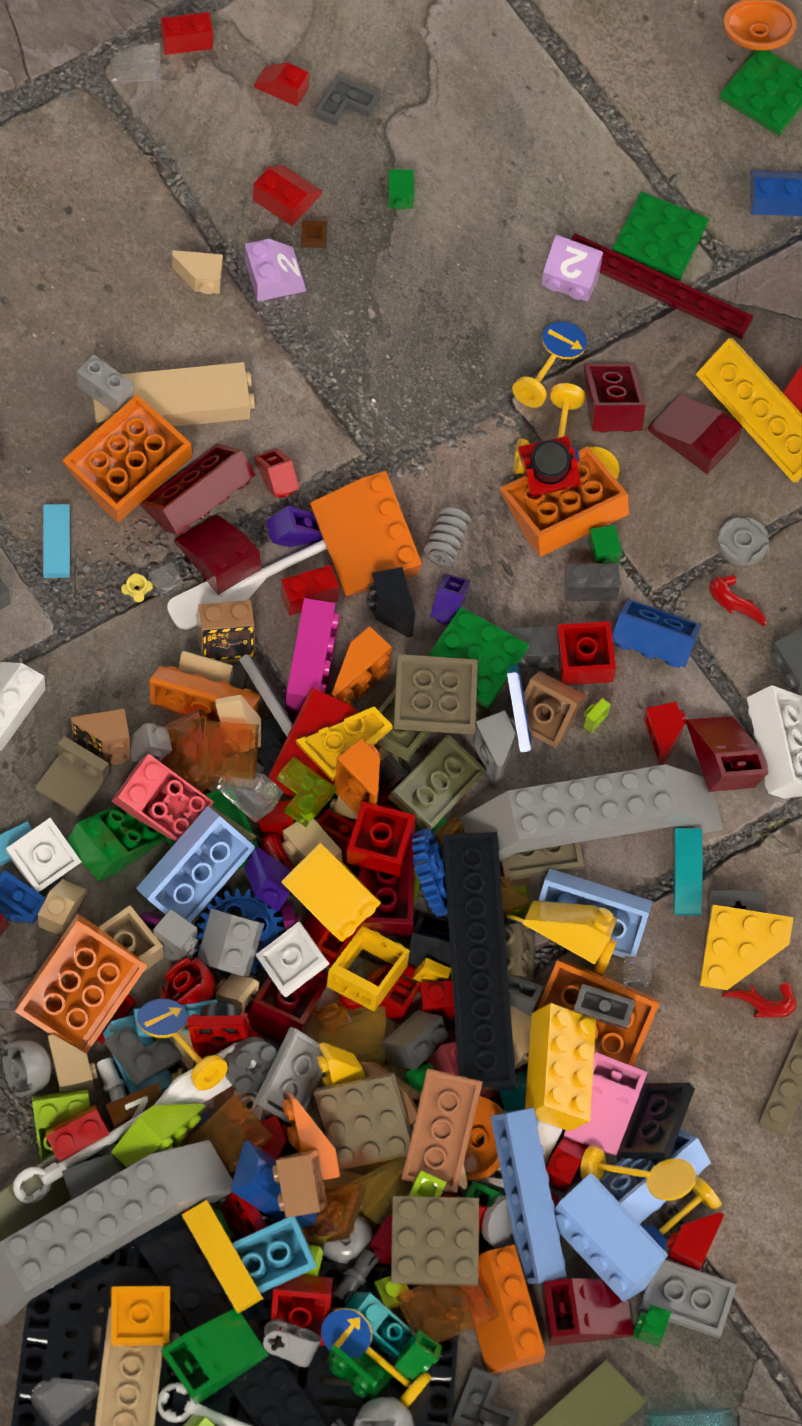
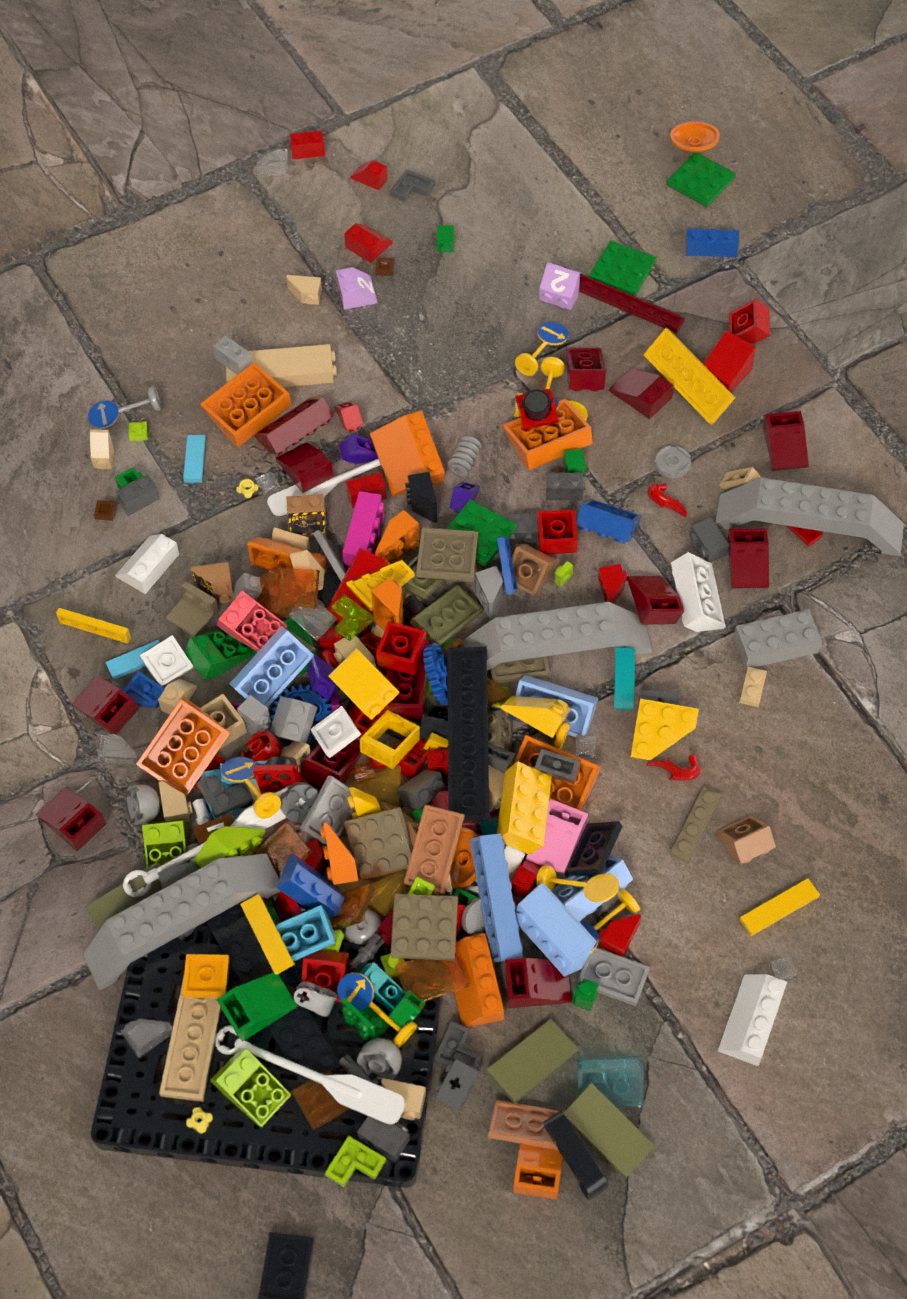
camera: 10 degrees right, 5 degrees down
red brick [45,1104,110,1161] -> none
medium nougat slope [273,1149,328,1218] -> none

